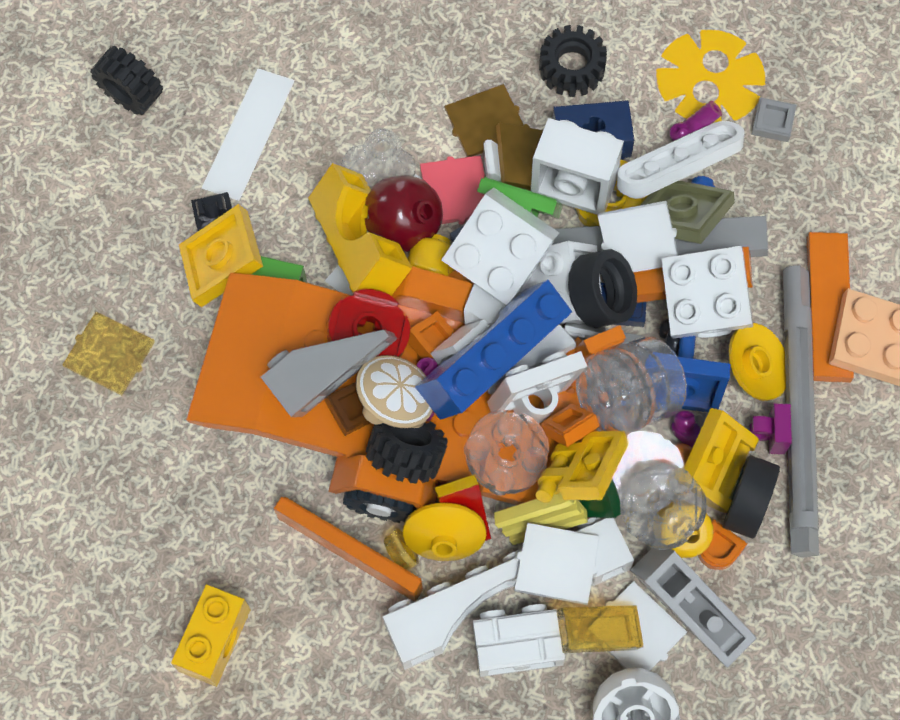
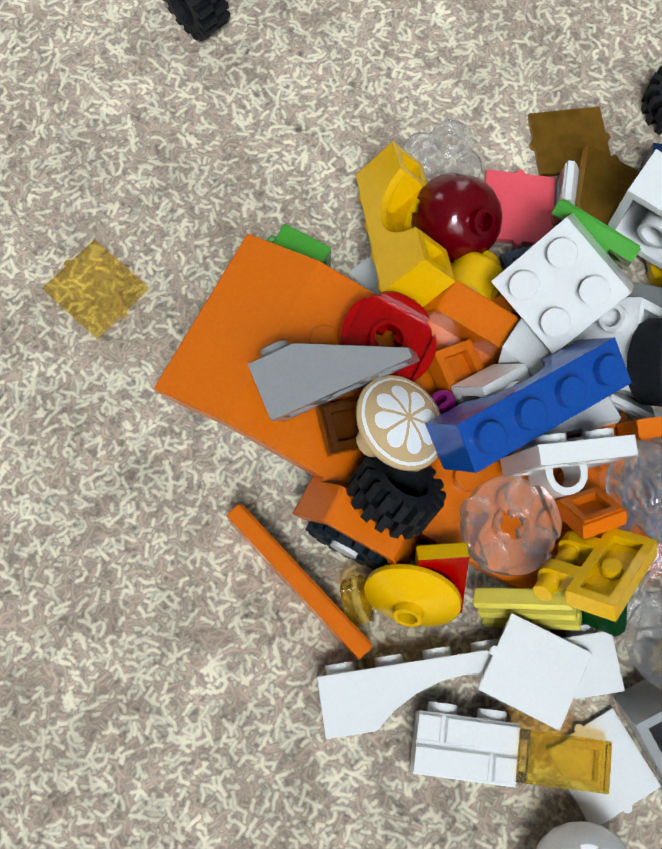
camera: 10 degrees right, 5 degrees up
yellow brick [171,584,251,687] -> none
yellow plate [179,204,263,307] -> none
black tile [191,192,232,231] -> none
white sticker [202,69,295,201] -> none

